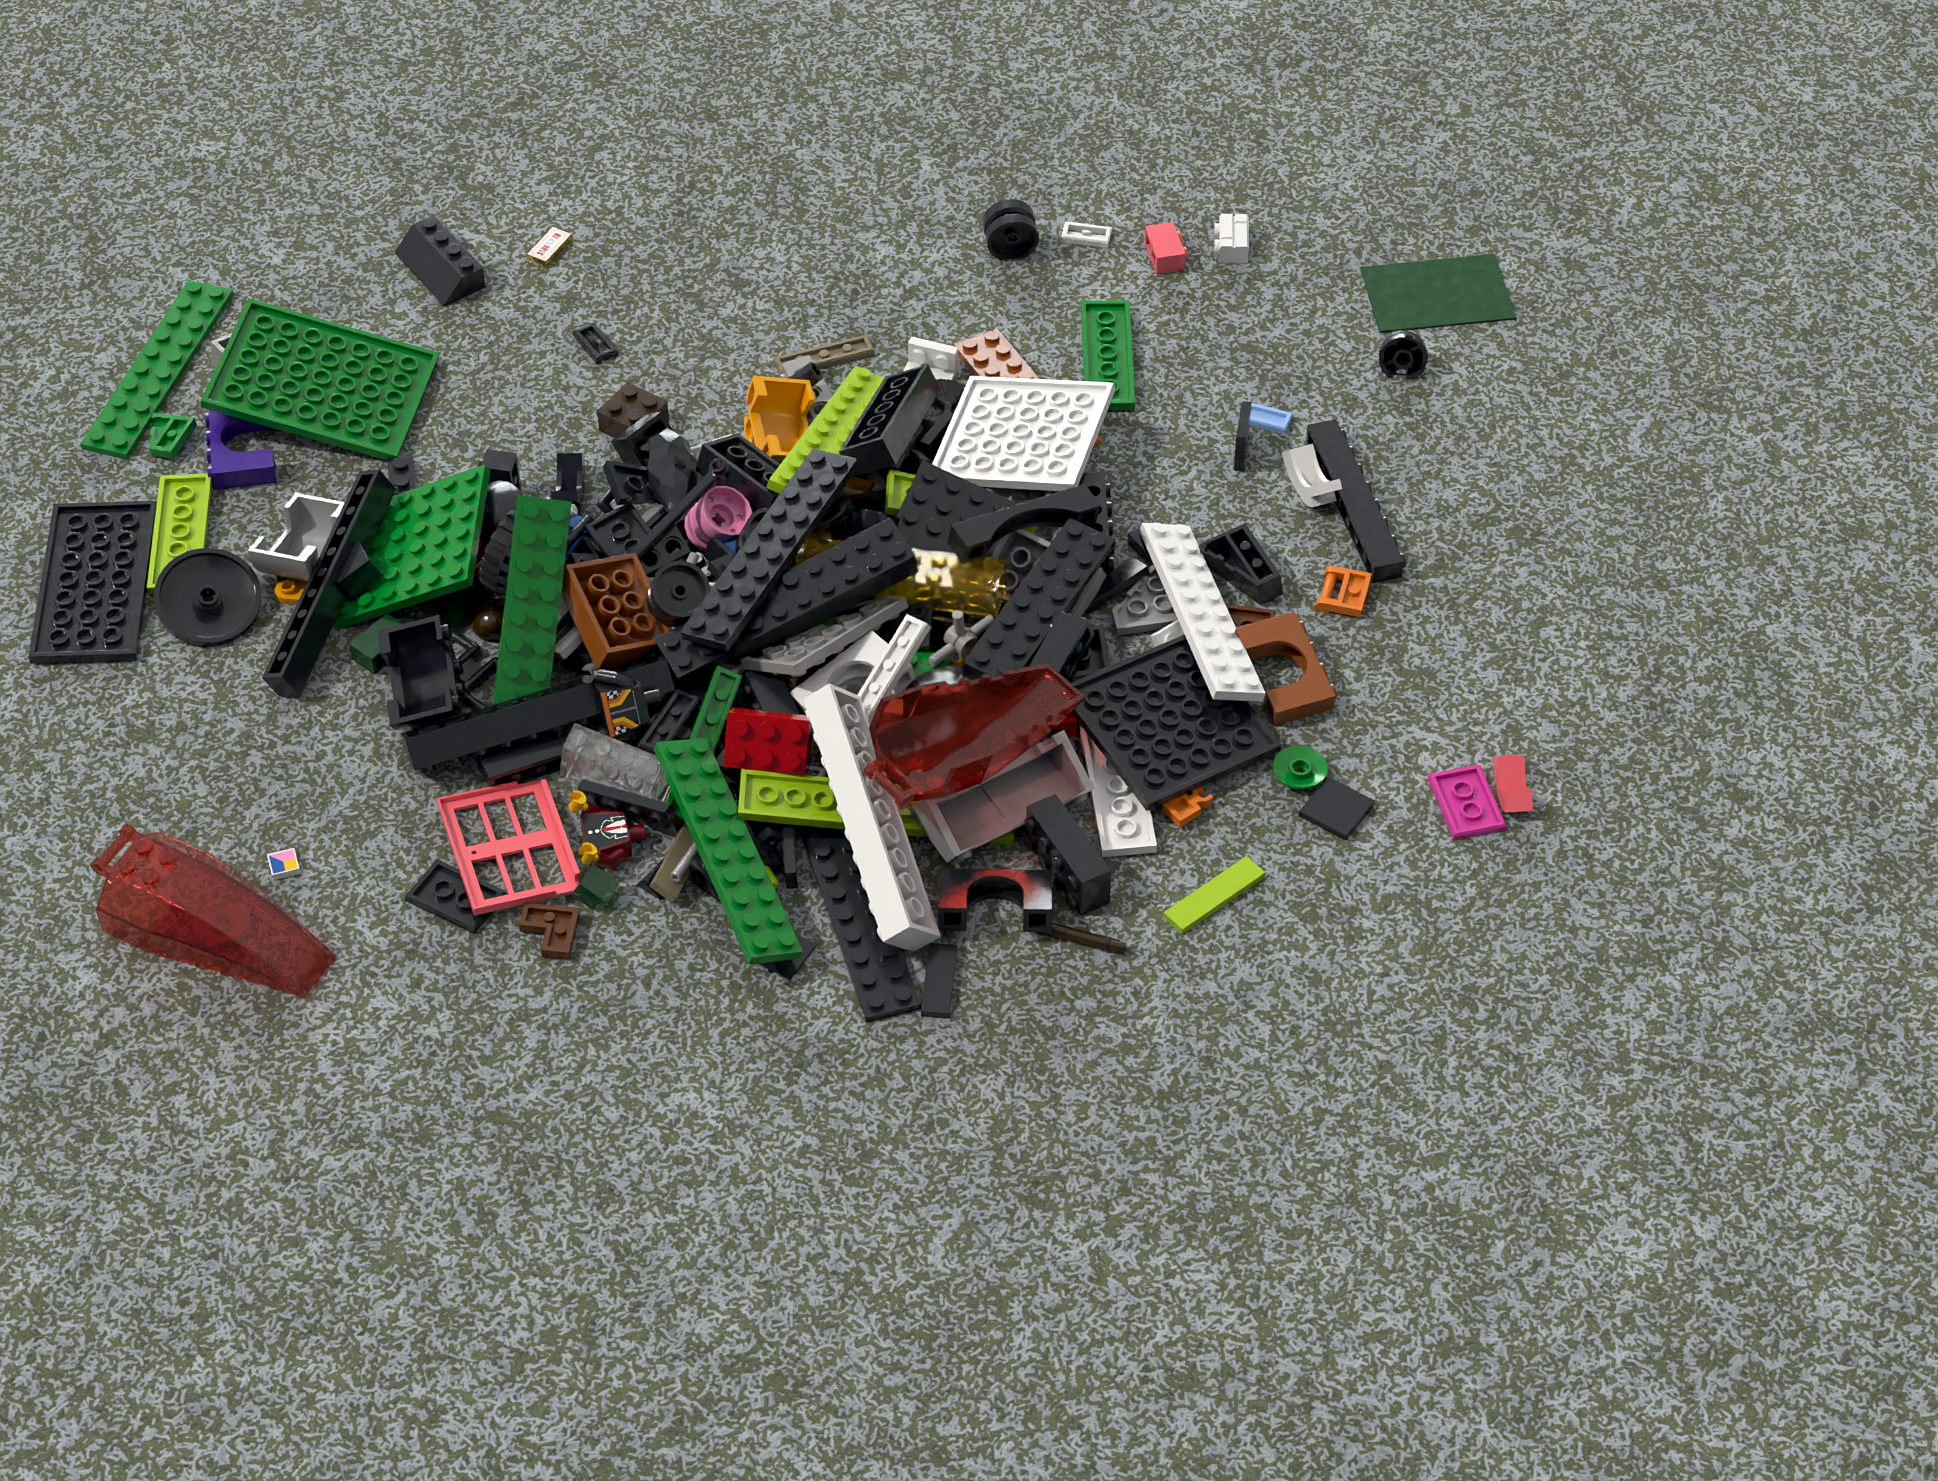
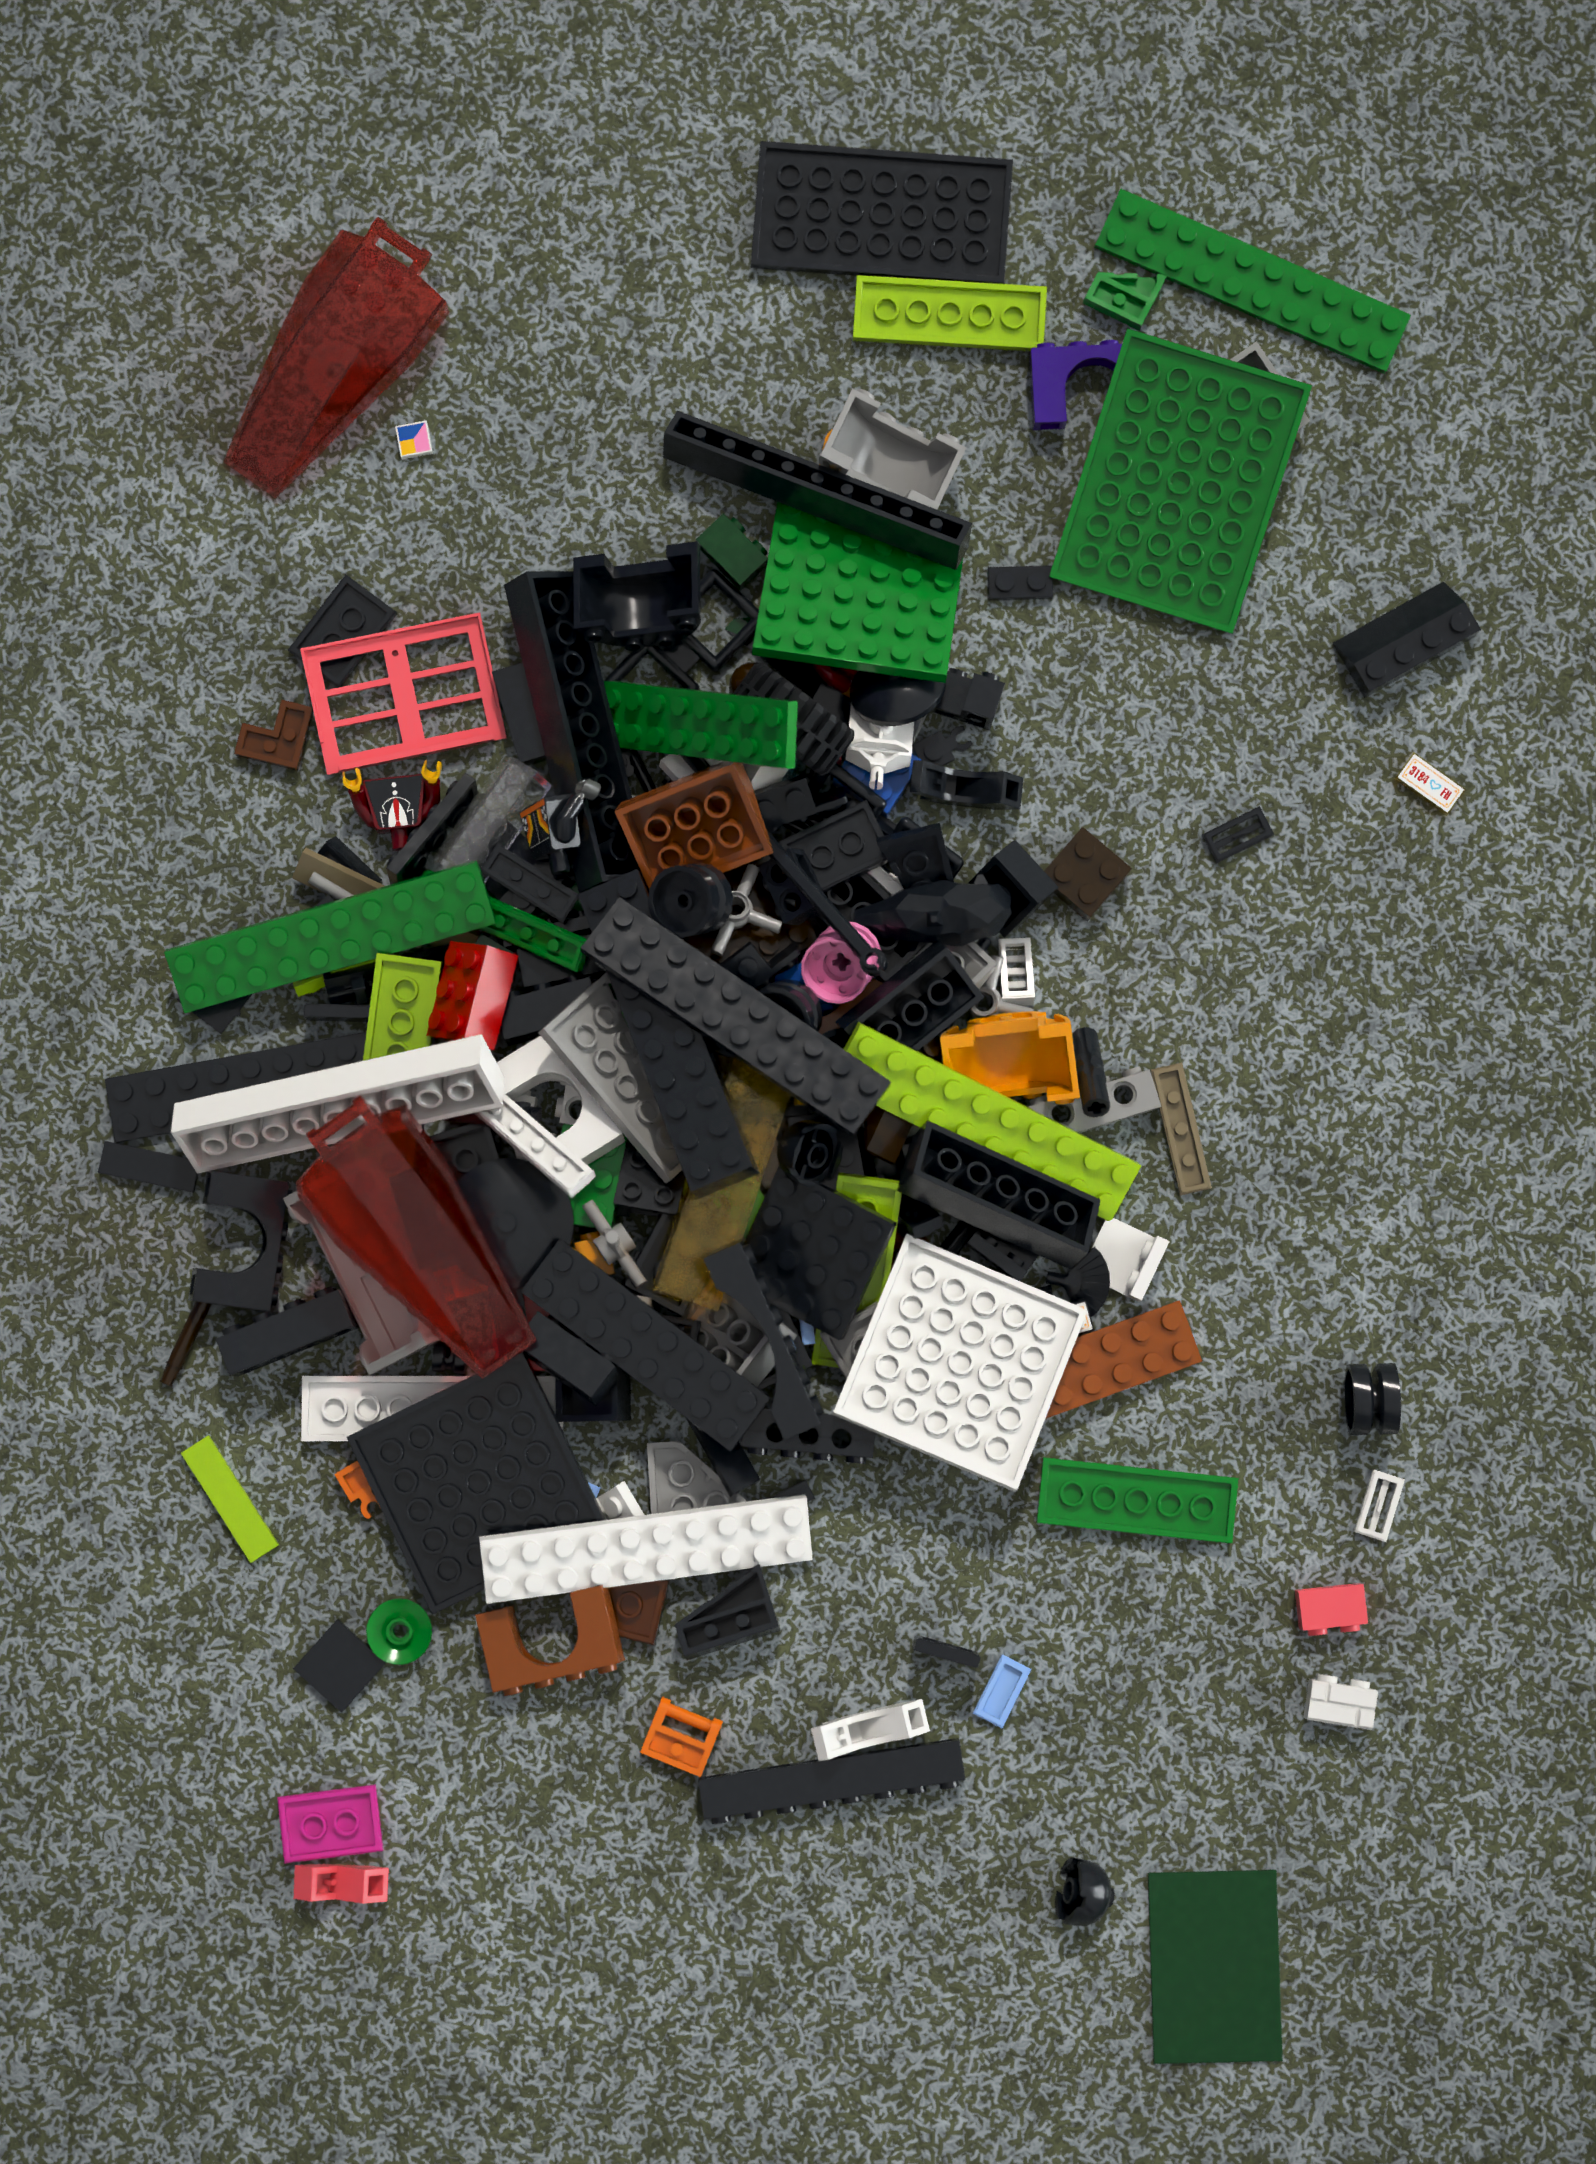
camera: 95 degrees right, 35 degrees up
black dish [154,548,261,647] -> none
black slope [335,541,383,599] -> none
clear green brick [571,863,620,913] -> none

